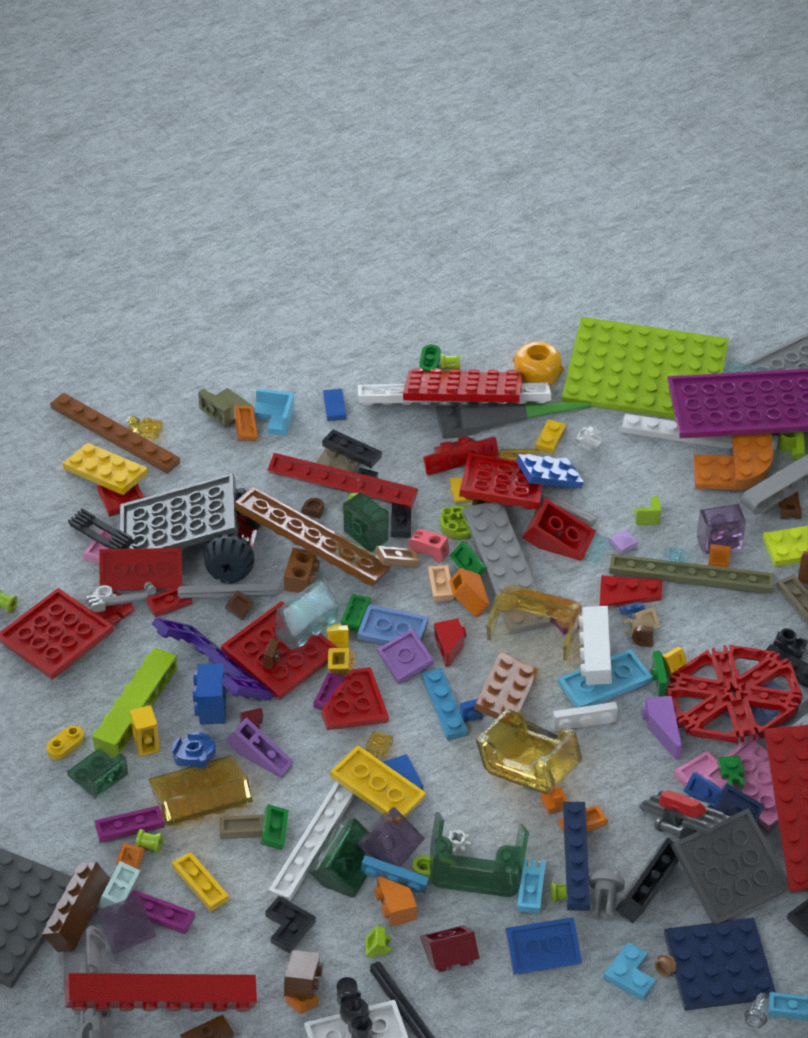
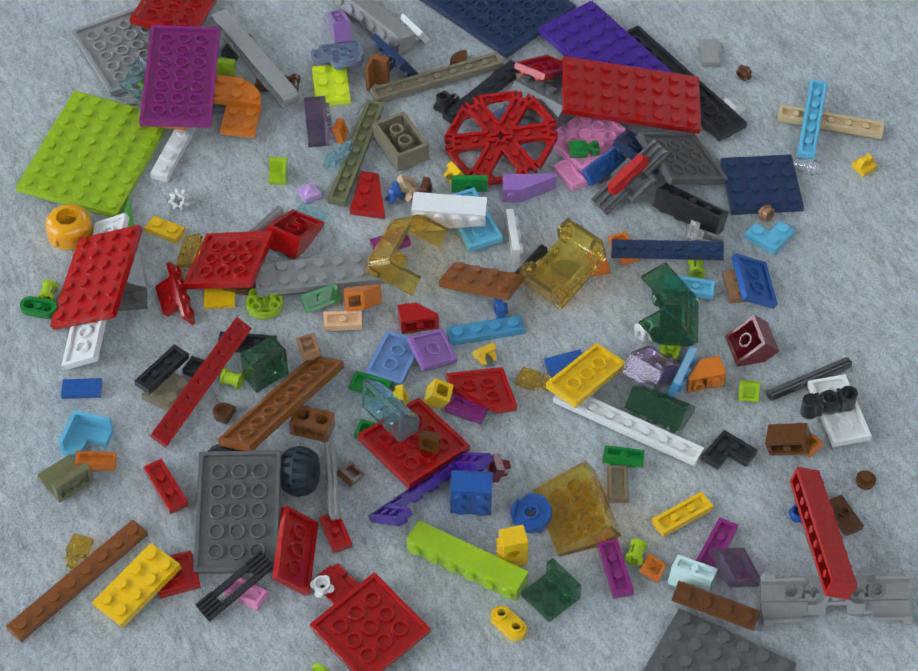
camera: 85 degrees left, 5 degrees up
light grey hinge [84,582,156,612] -> none
medium lavender slope [225,718,294,777] -> none
coral leg [408,529,449,563] -> none
blue plate [516,454,584,489] -> none
none -> red plate [143,458,189,515]
none -> dark tan brick [373,111,429,172]
none -> yellow tile [472,342,497,366]

